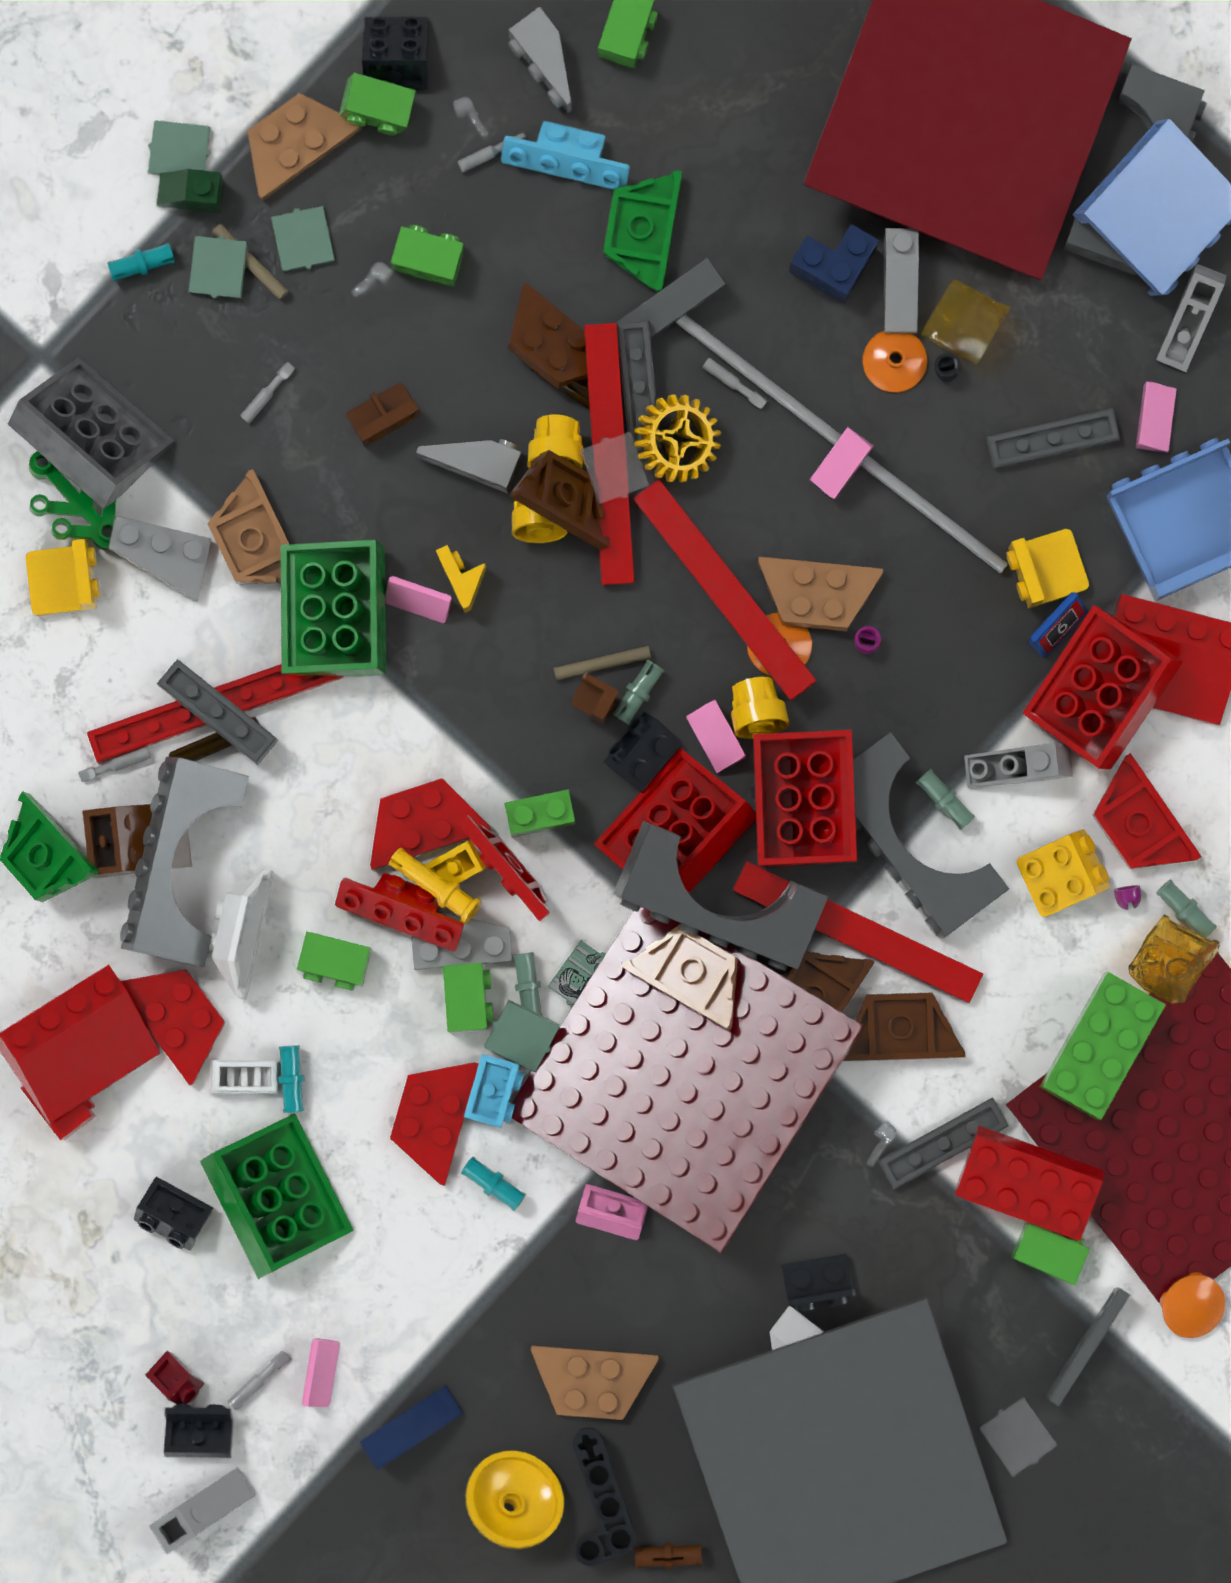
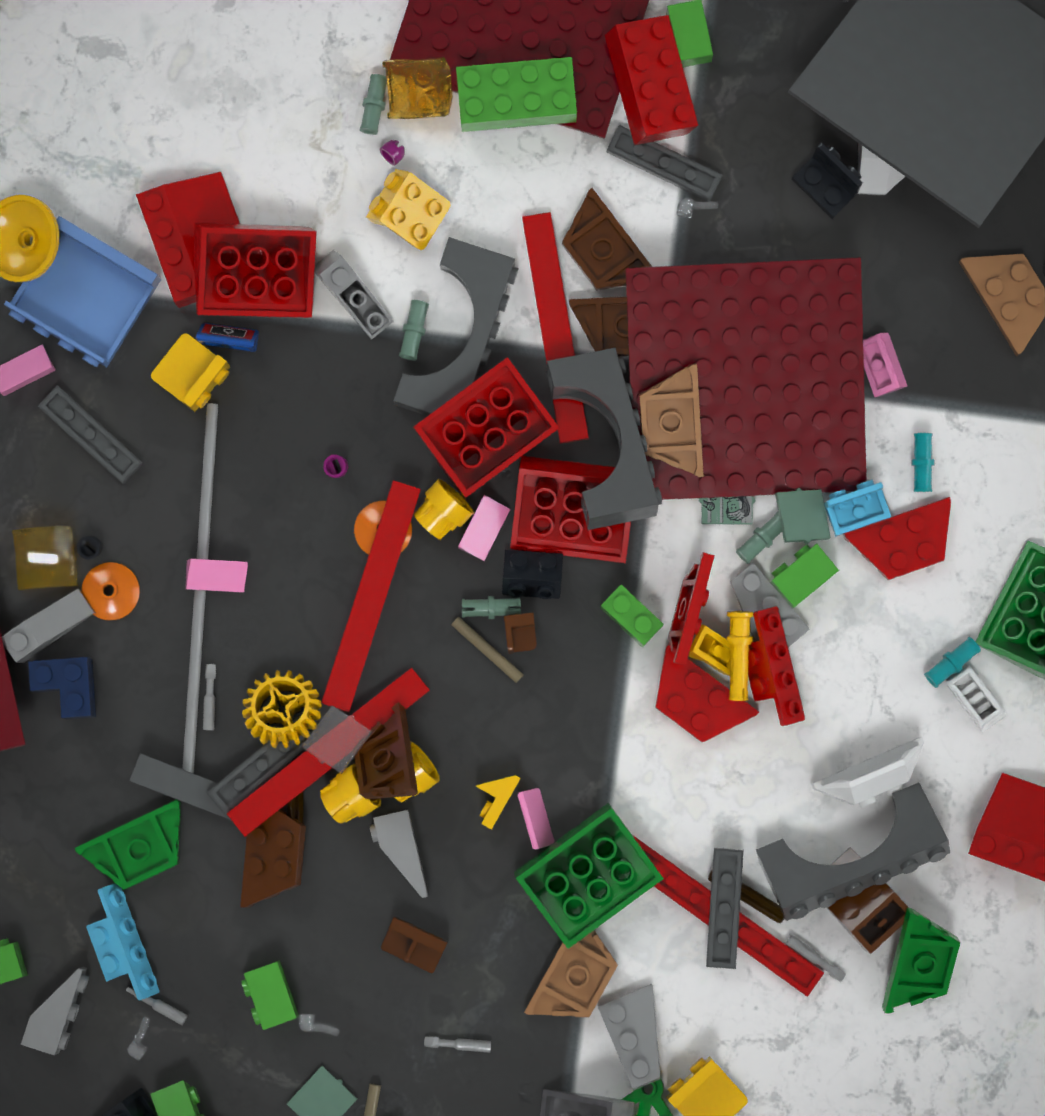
camera: 125 degrees left, 0 degrees up
red wing [121,969,226,1086] -> none
bright green brick [297,931,372,991] -> none
medium nougat wing [758,557,883,631] -> none
red wing [1092,753,1202,869] -> none

